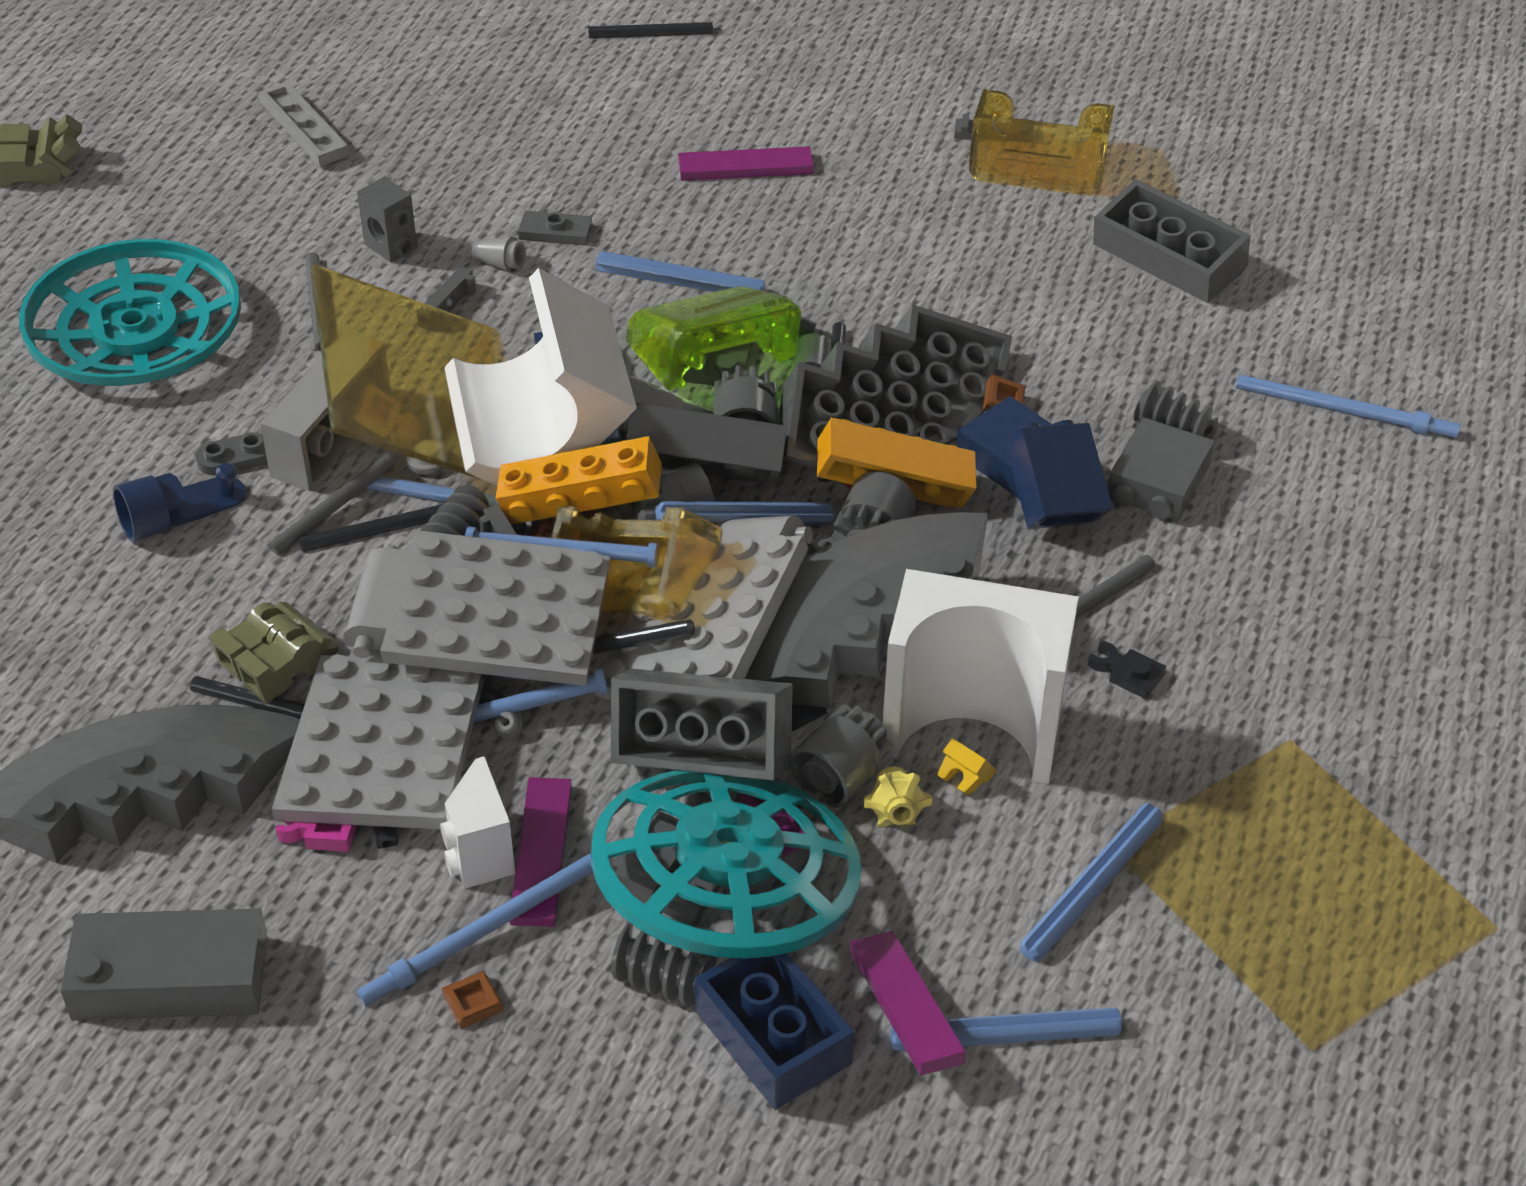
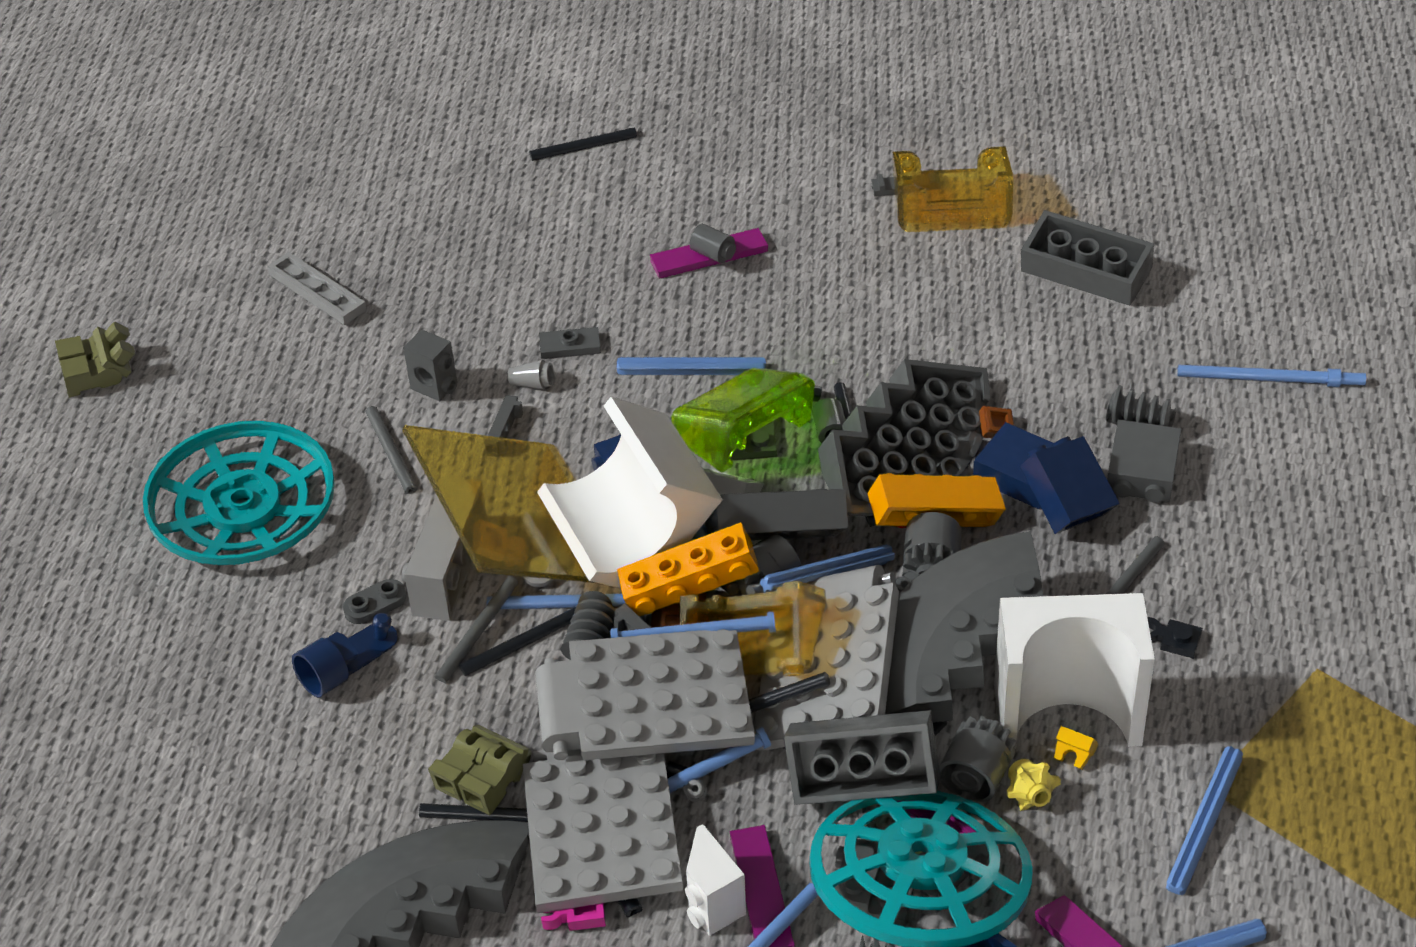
camera: 10 degrees left, 0 degrees up
dark grey gear [713,365,778,424] -> none
none -> dark grey brick [689,223,736,263]

